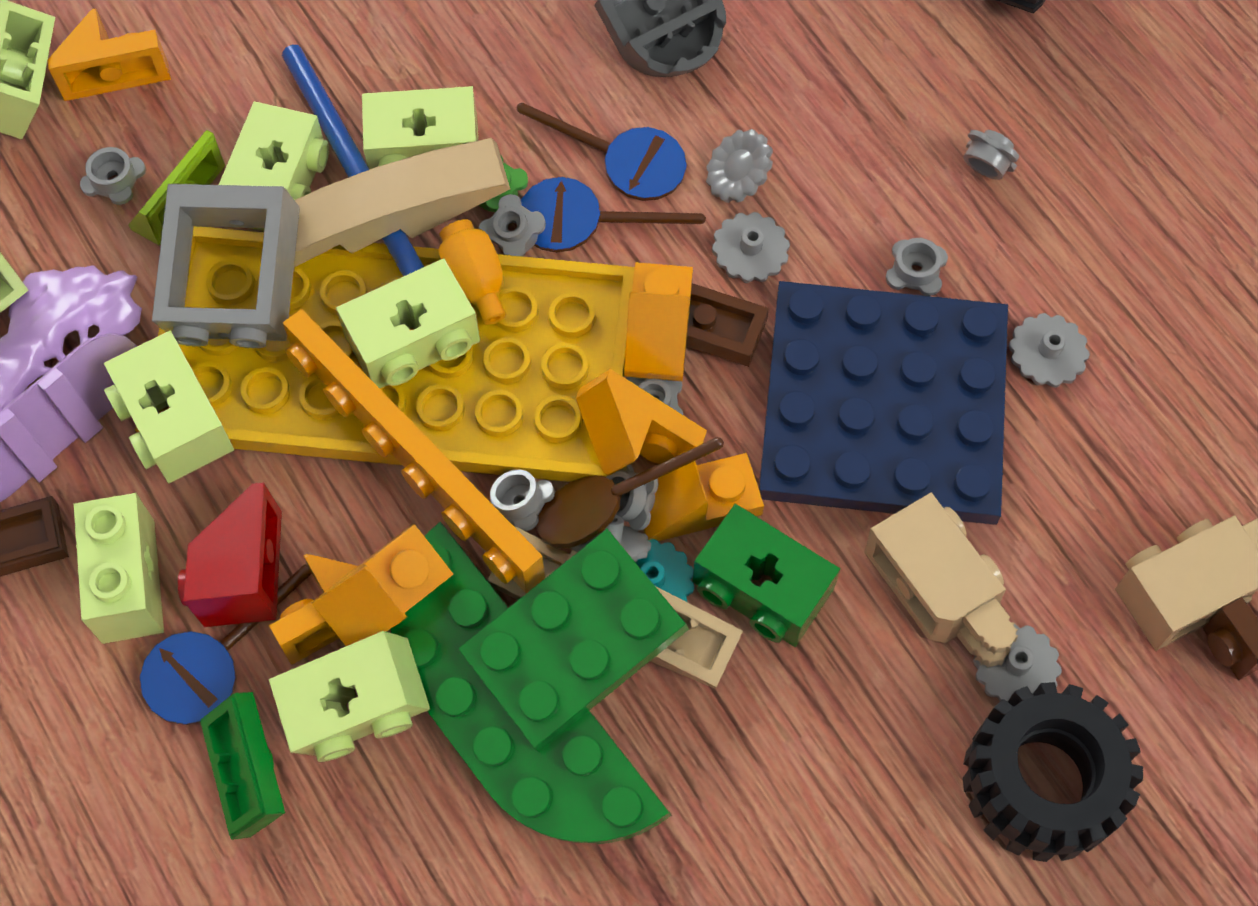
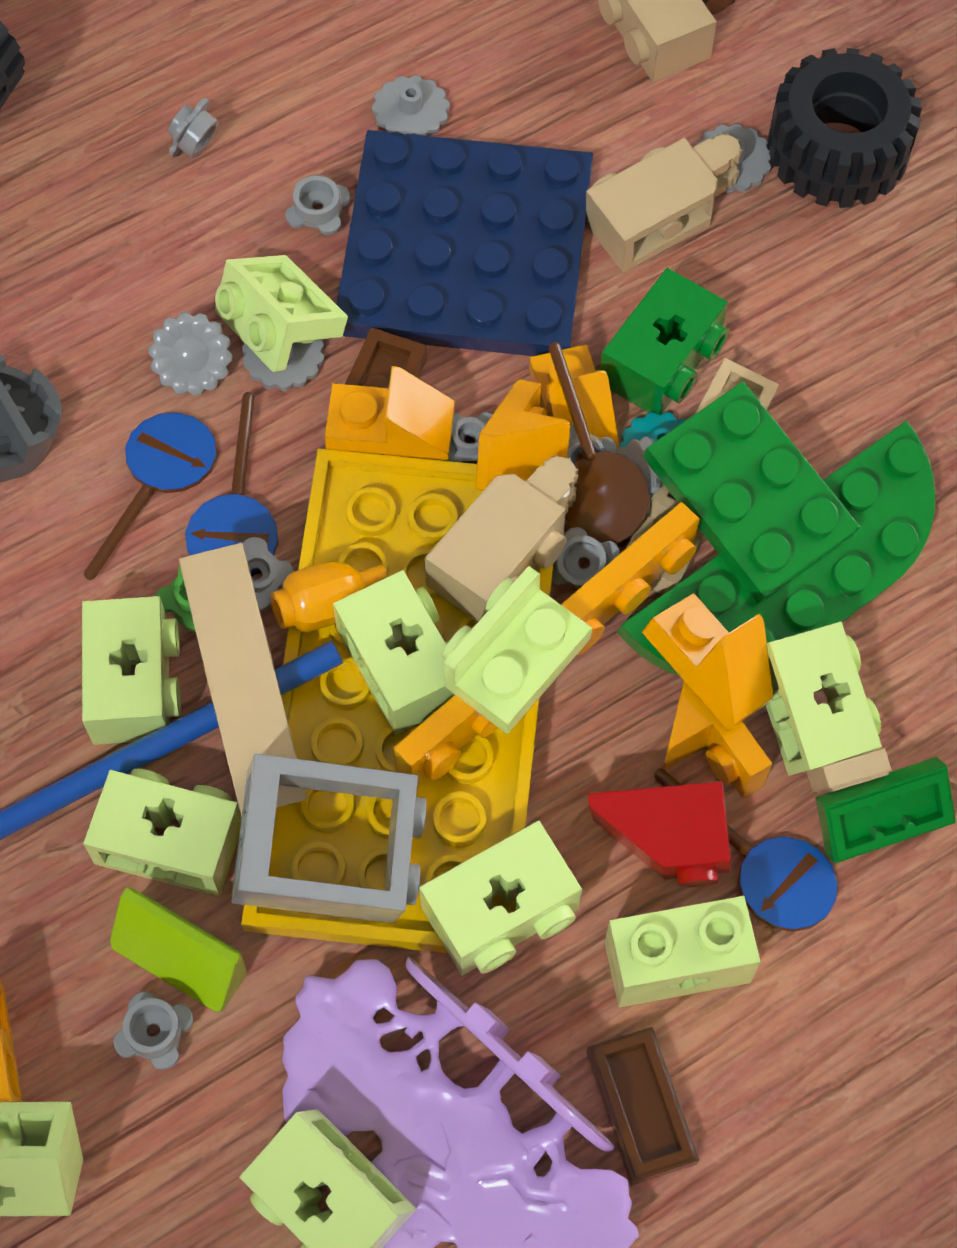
camera: 90 degrees left, 0 degrees up
none -> yellowish green bracket [215,255,348,372]
none -> tan hinge [425,455,578,622]
none -> yellowish green bracket [442,566,592,734]
none -> tan tile [806,748,892,794]

